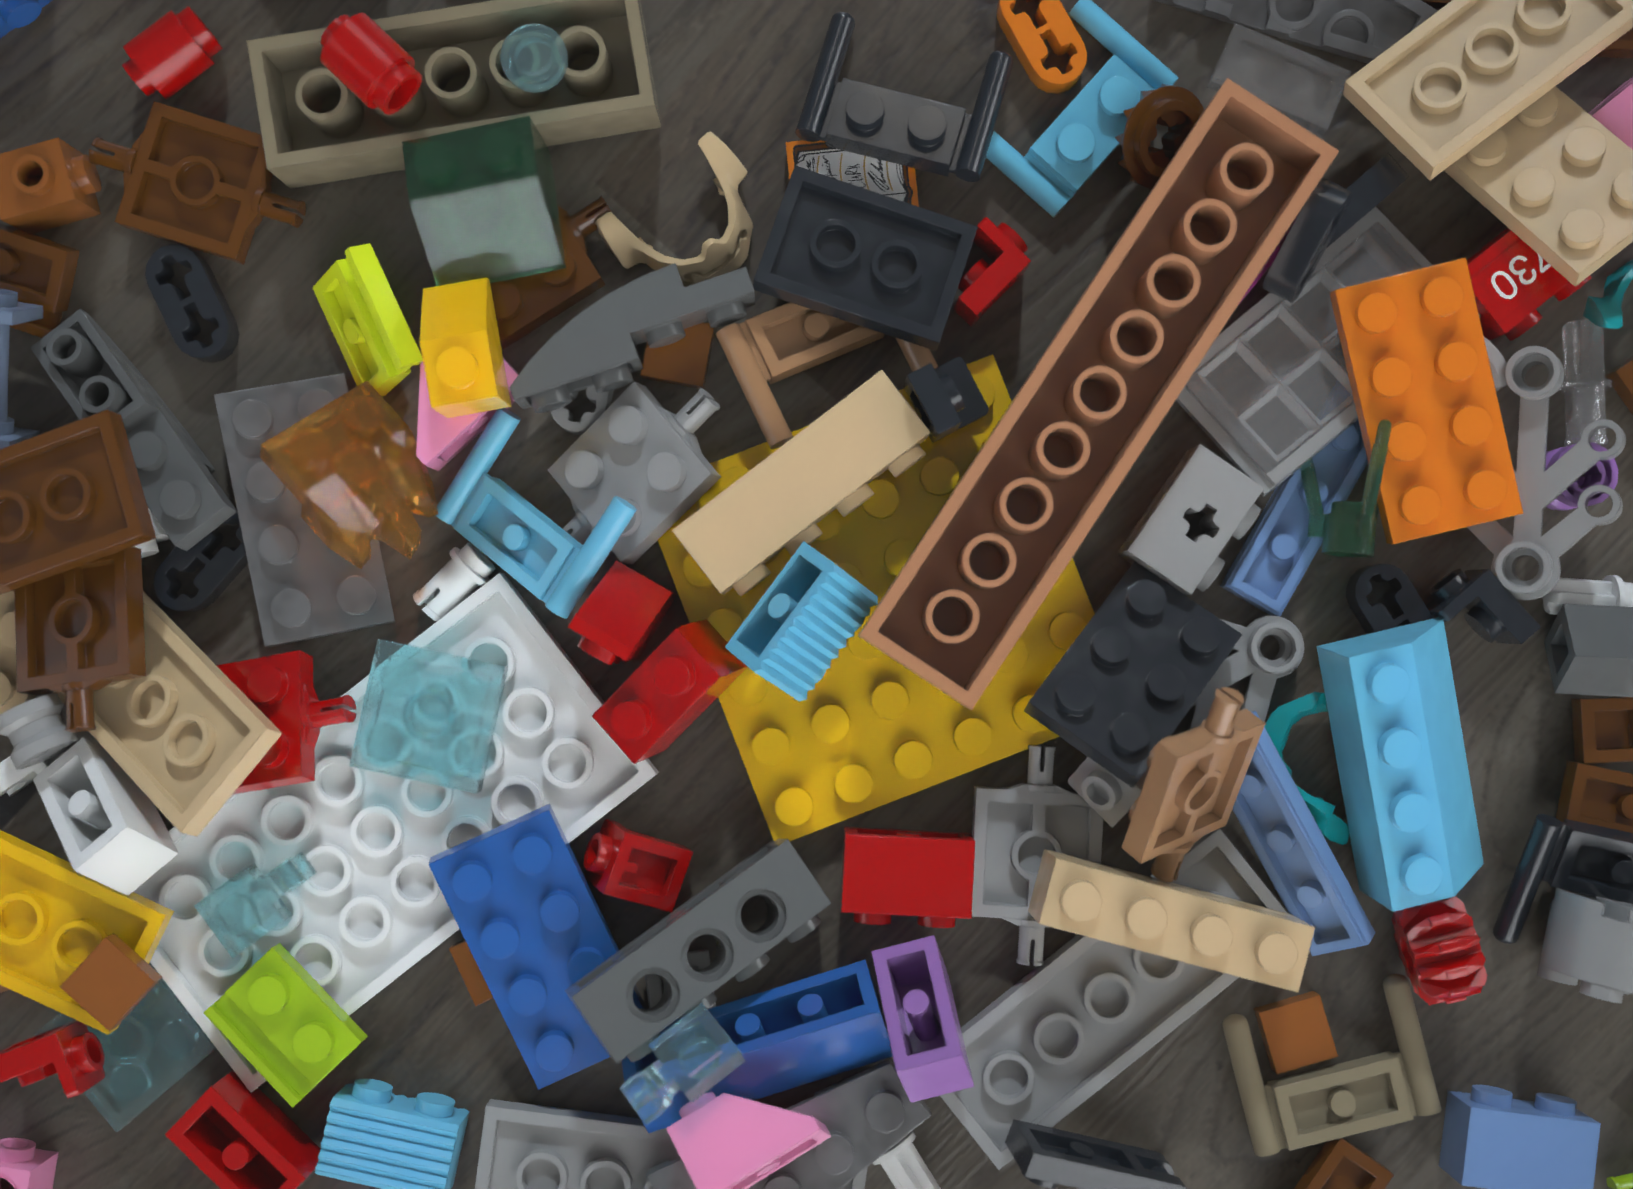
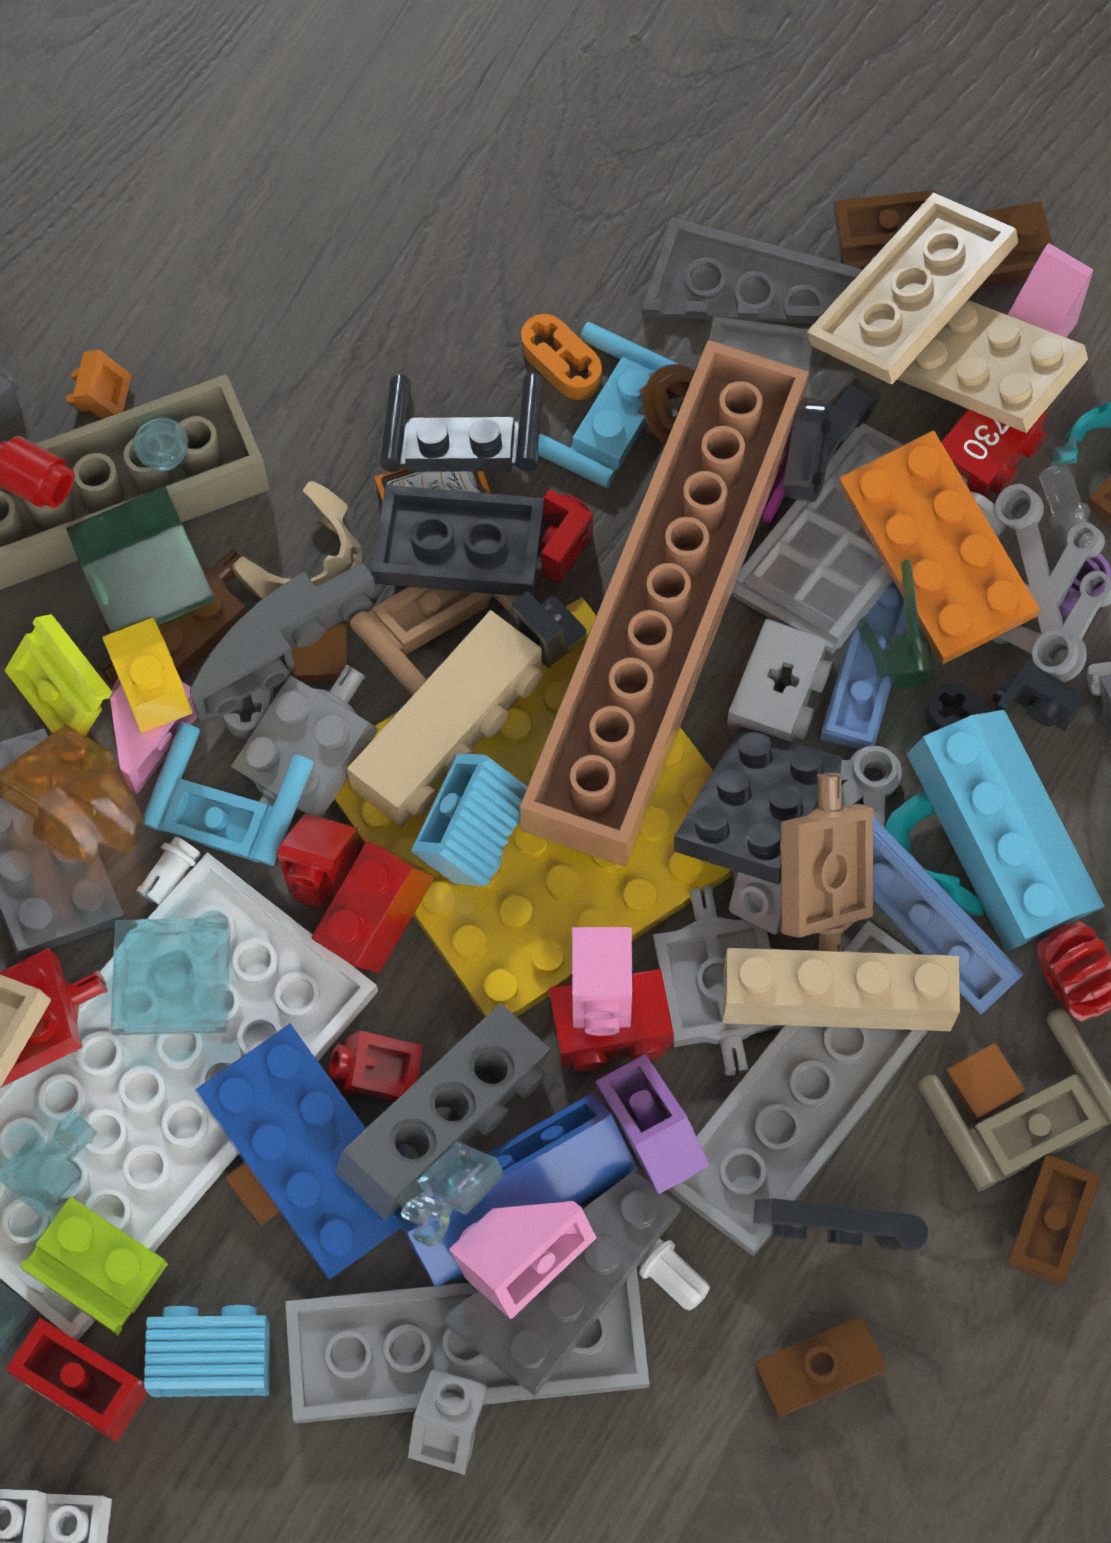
camera: 10 degrees left, 20 degrees down
none -> bright pink brick [572,927,632,1036]

